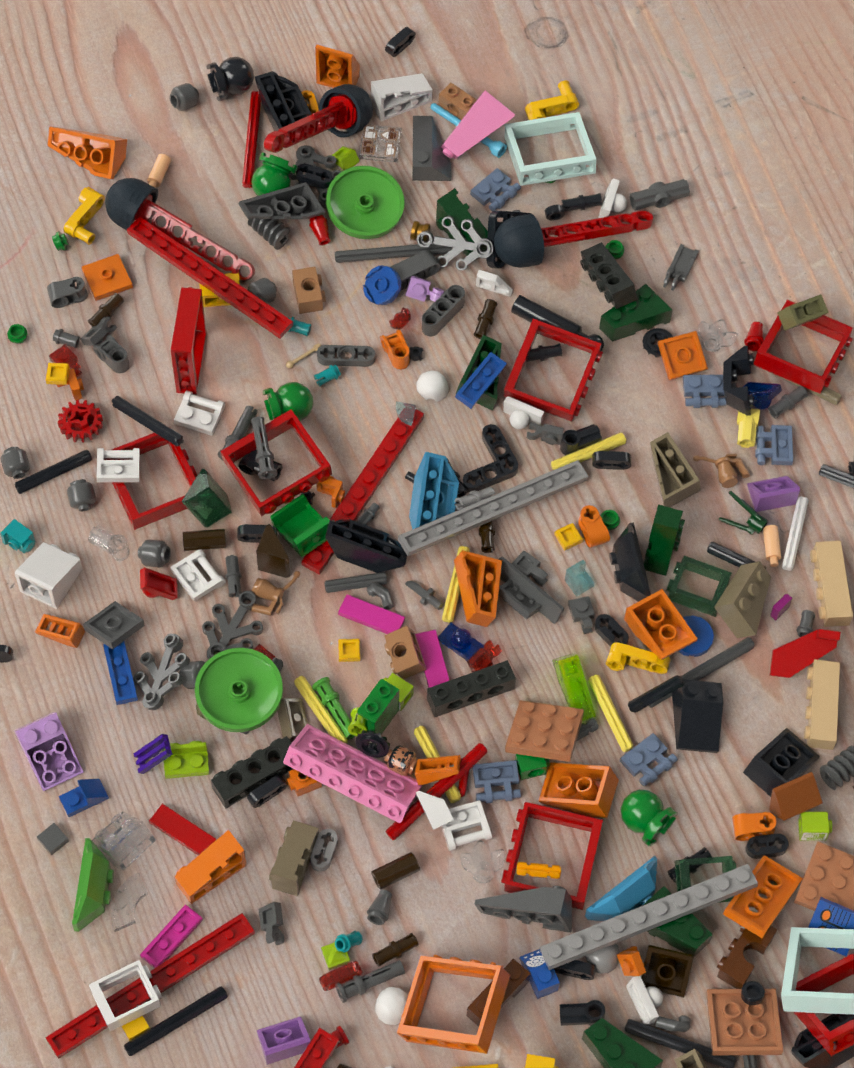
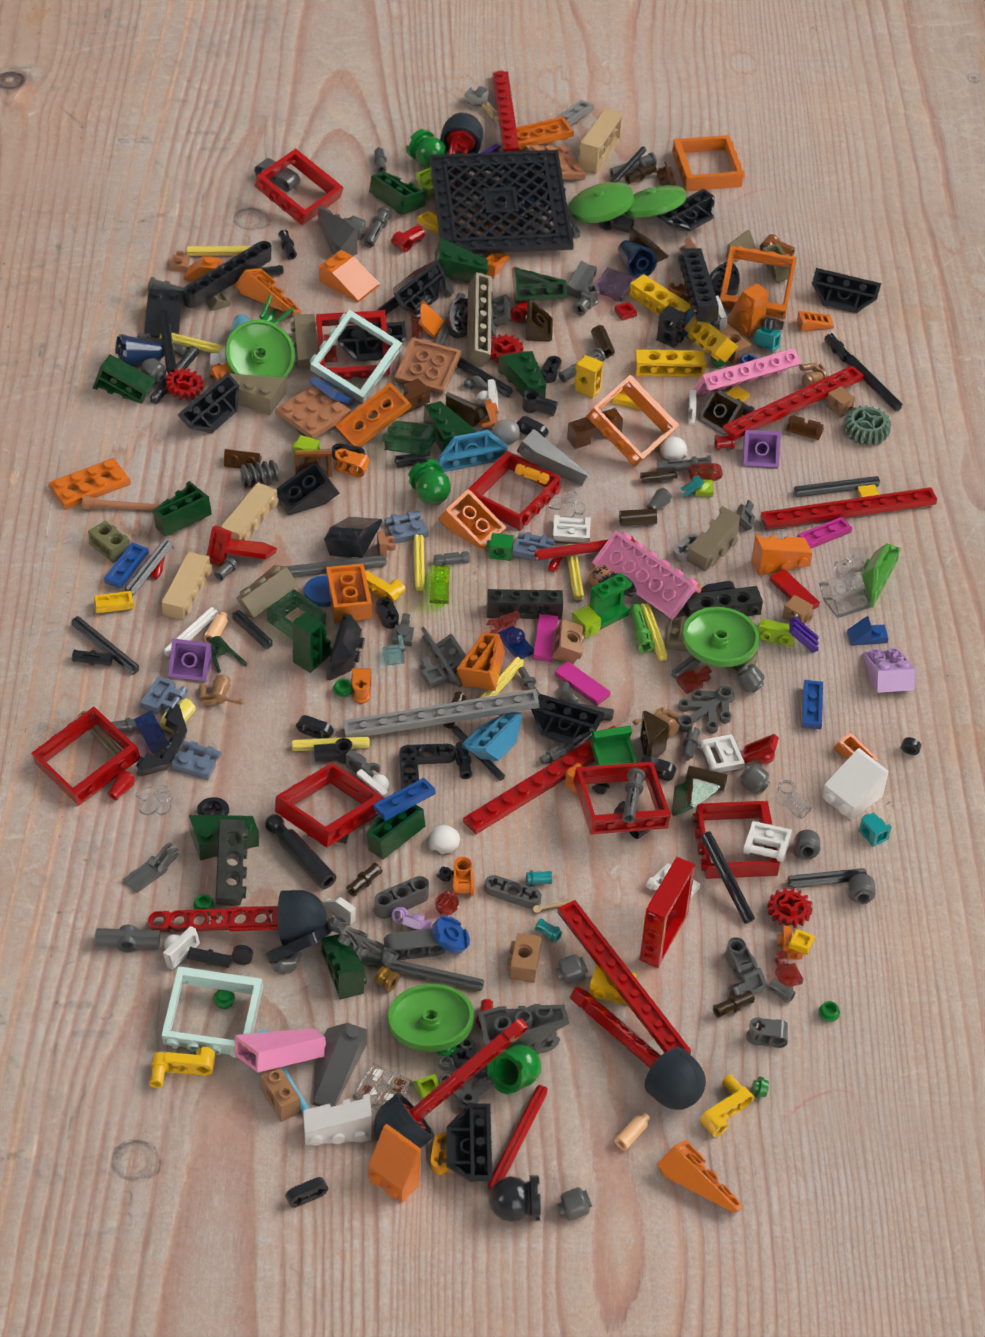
camera: 160 degrees left, 15 degrees down
dark grey tile [37,823,69,855] -> none
orange plate [81,254,133,301] -> none
dark grey plate [83,601,145,649] -> none
white window [89,960,162,1032] -> none
dark grey plant [133,634,190,710] -> none
dark grey pin [218,406,257,461] -> none
green tile [263,382,314,421] -> none
yellow tile [338,639,360,662] -> none
lime bush [348,707,368,736] -> none
clear light blue tile [396,401,416,426] -> none
orange slope [415,755,461,785] -> none
white tile [416,791,454,830] -> none
light grey pin [454,487,495,510] -> none
sand blue plate [470,168,521,211] -> none
nougat plate [505,700,584,762] -> none
blue slope [519,949,560,999] -> none
light grey plate [540,864,758,970] -> none
yellow tile [554,523,583,551] -> none
black axle [628,675,684,713] -> none
dark tan wedge [650,432,701,507] -> none
orange plate [657,331,708,380] -> none
black tile [741,981,765,1005] -> none
magenta tile [770,594,792,621] -> none
olive brick [777,294,829,331] -> none
none -> nougat tile [377,531,396,557]
none -> medium nougat brick [782,595,813,624]

